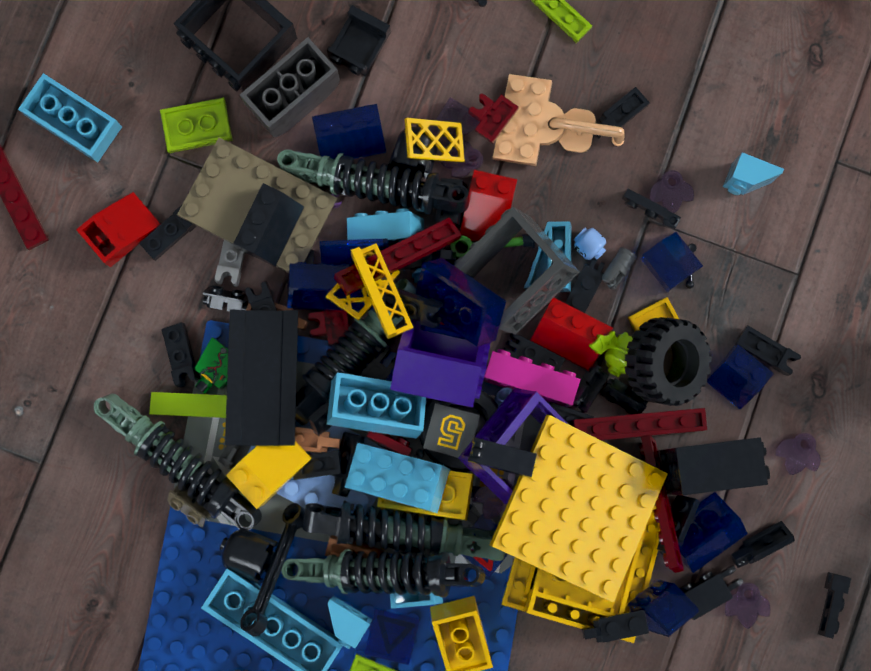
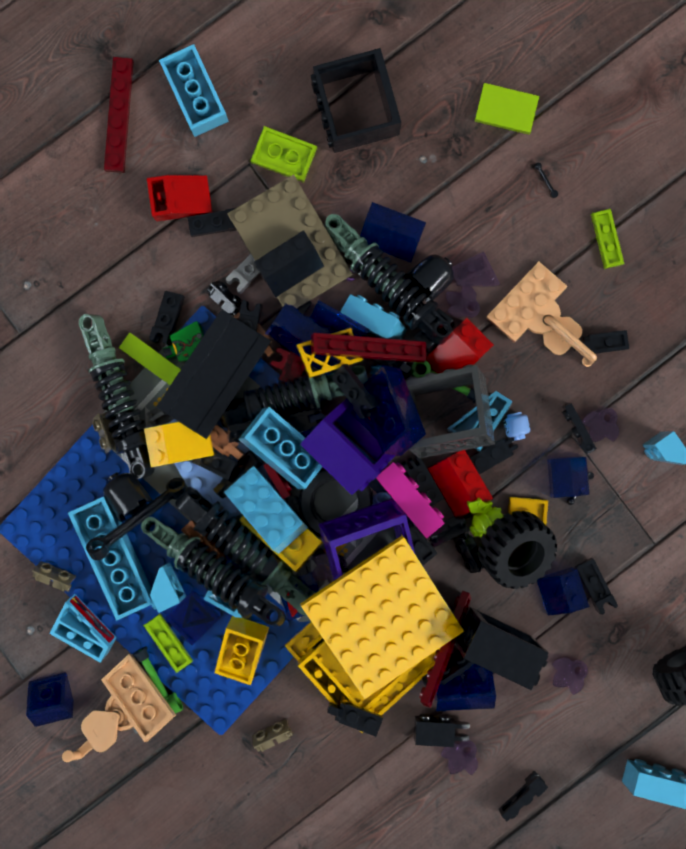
camera: 35 degrees right, 5 degrees up
flat silver brick [240,37,340,137] -> none
black panel [327,5,391,77] -> none
yellow fence [351,243,413,339] -> none
yellow window [404,118,465,162] -> none
dark grey tile [423,403,480,458] -> none
dark red plate [468,93,519,144] -> none
black hinge [468,437,537,478] -> none
dark red plate [572,408,707,440] -> none
dark grey hinge [602,247,637,290] -> none
clear blue slope [628,579,699,637] -> none
black hinge [731,521,795,568] -> none

